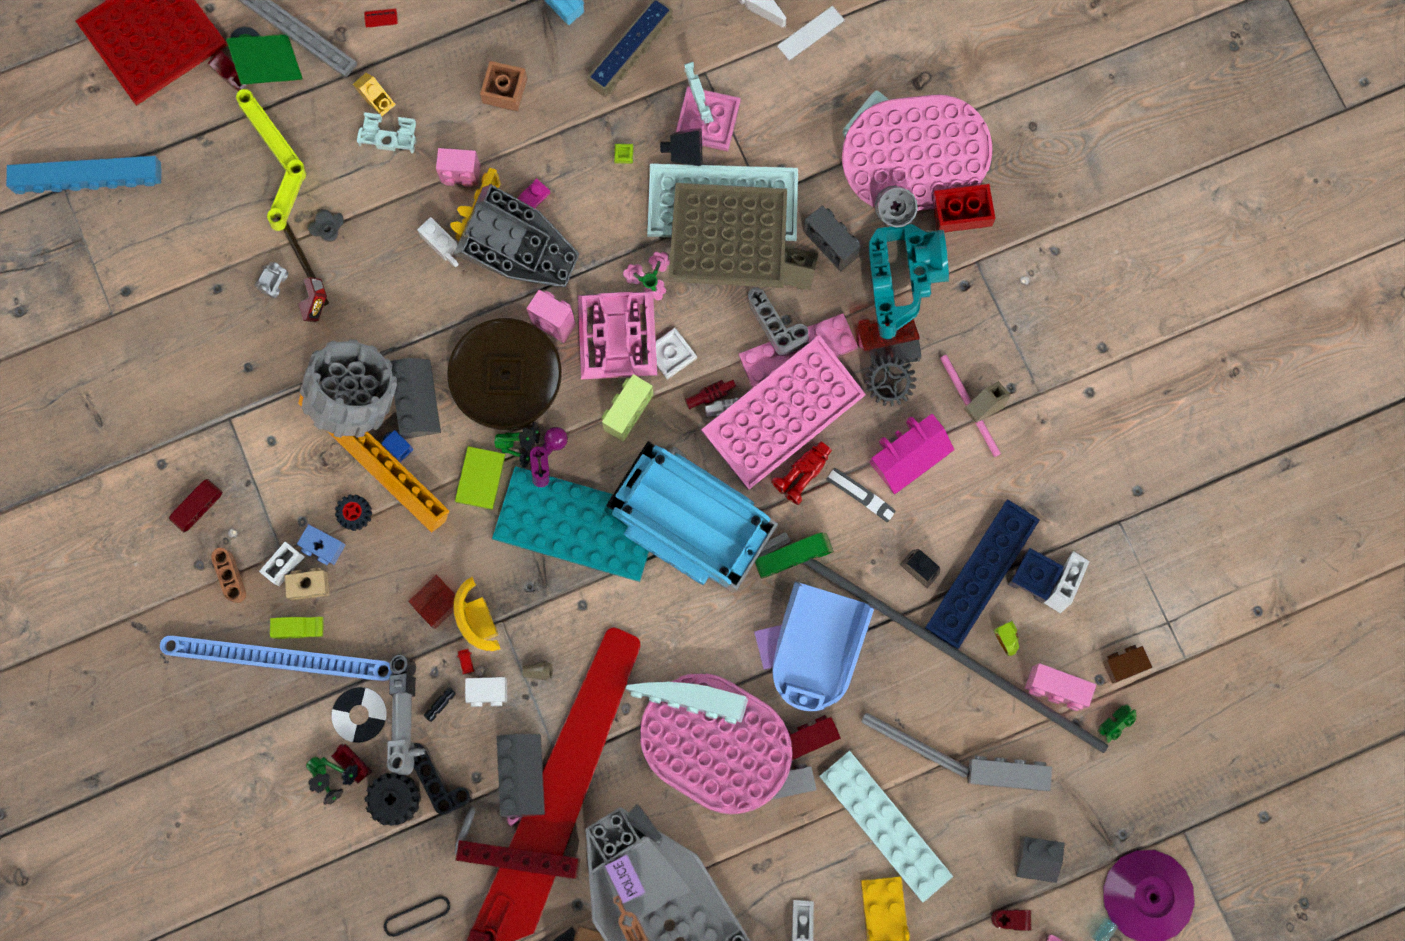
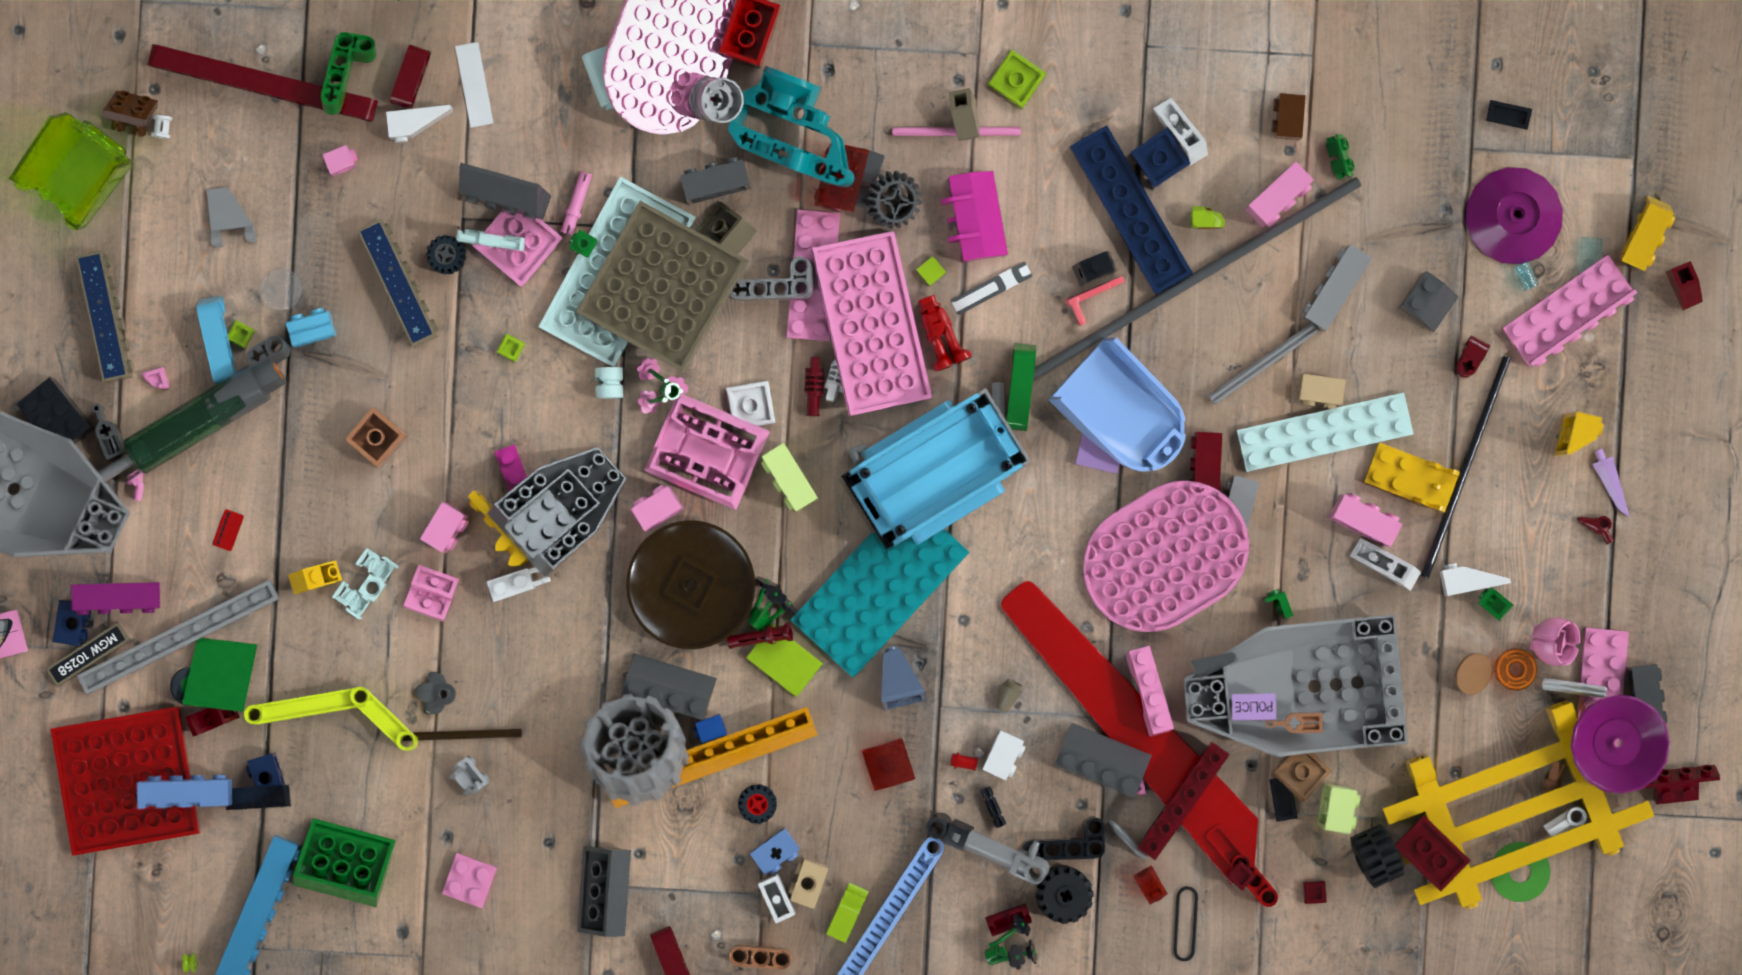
camera: 65 degrees left, 10 degrees up
slope [298,277,327,323] -> none
sticker [332,687,387,743] -> none
yellow piece [454,576,501,651] -> none
magenta beam [530,427,568,487] -> none
light aqua slope [626,682,748,724] -> none
black torso [660,128,703,166] -> none
none -> medium blue wedge [137,775,232,809]
none -> lime bush [182,953,197,973]
none -> black tile [226,784,291,810]
none -> dark blue brick [246,752,286,787]
none -> green slope [293,818,396,908]
none -> bright pink slope [403,565,459,622]
none -> black wheel [426,235,466,275]
none -> bright pink plate [442,853,497,908]
none -> dark grey slope [459,163,551,221]
none -> bright pink pin [560,171,593,236]
none -> green bracket [569,229,598,258]
none -> dark grey slope [577,846,631,937]
none -> light aqua wheel [595,367,623,399]
none -> dark red pin [727,622,793,649]
none -> sand blue slope [881,646,926,711]
none -> lime tile [916,256,946,286]
none -> lime tile [987,49,1047,109]
none -> coral piece [1065,276,1125,326]
none -> bright pink arch [1125,646,1174,737]
none -> clear red bracket [1133,865,1168,904]
none -> green bracket [1263,589,1293,619]
none -> tan brick [1298,374,1346,409]
none -> bright pink brick [1328,493,1403,547]
none -> black tile [1486,100,1532,130]

